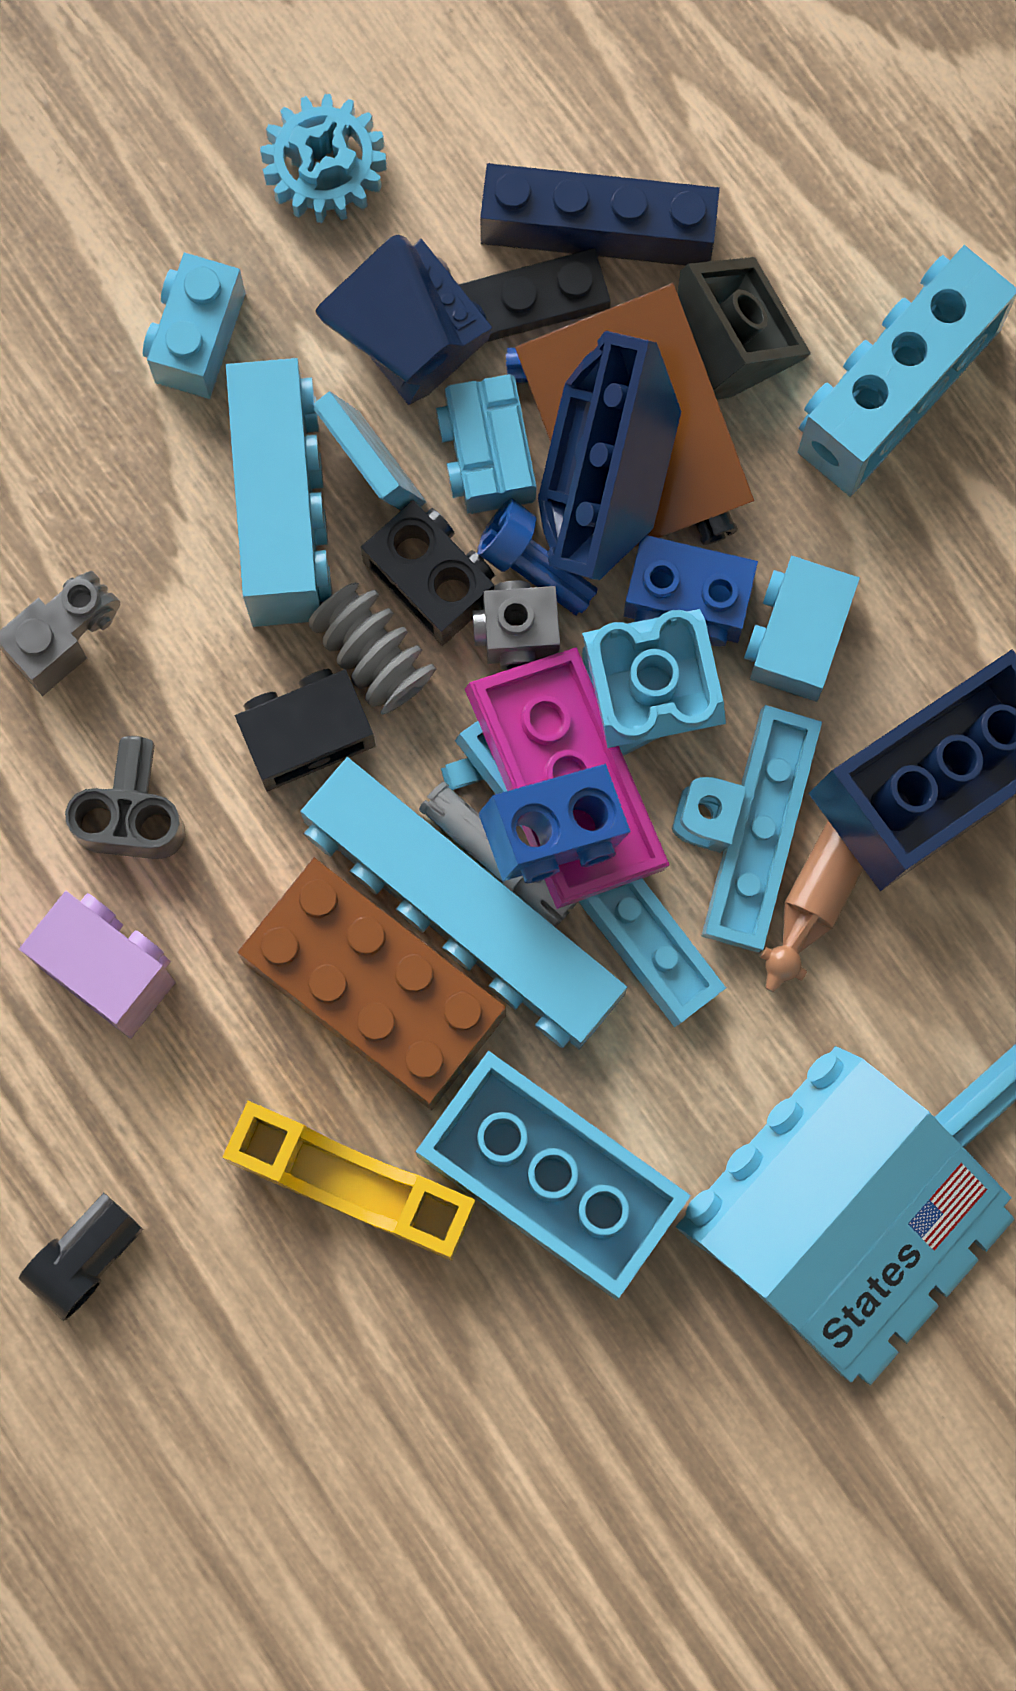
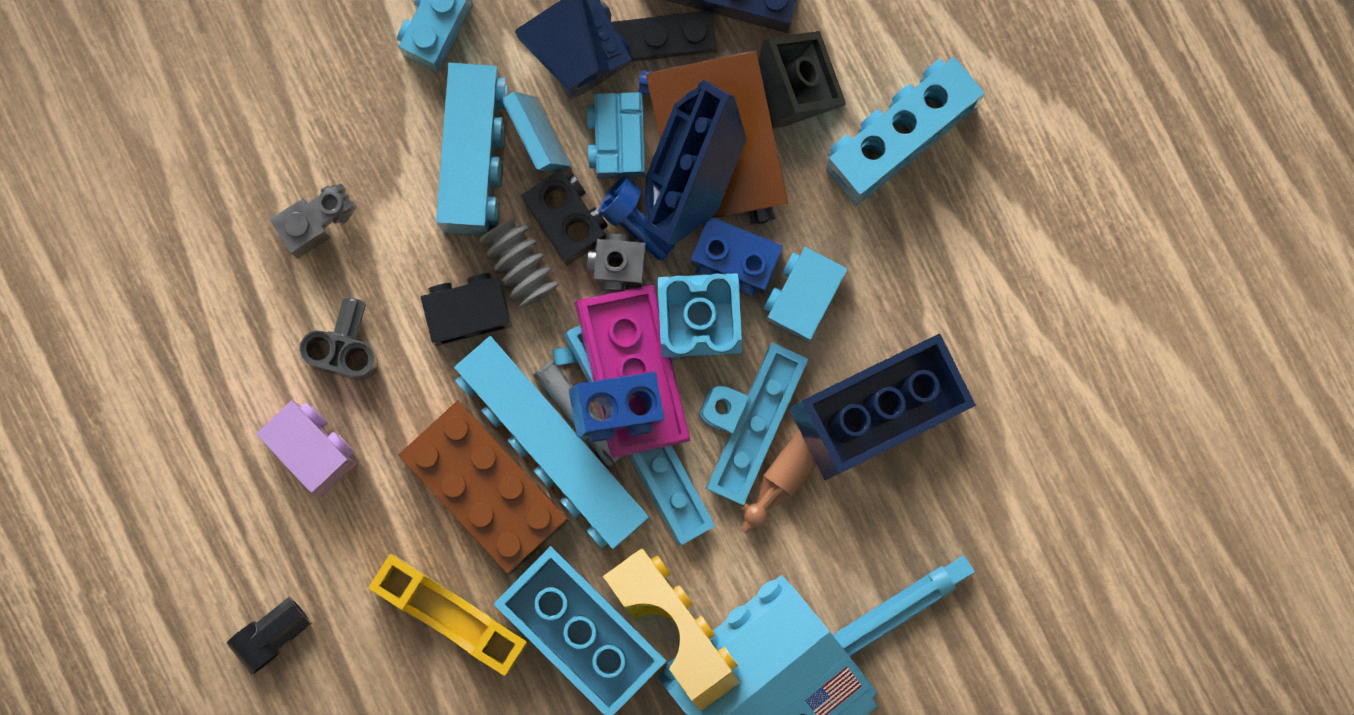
camera: 15 degrees right, 5 degrees up
none -> yellow arch [603,548,740,711]

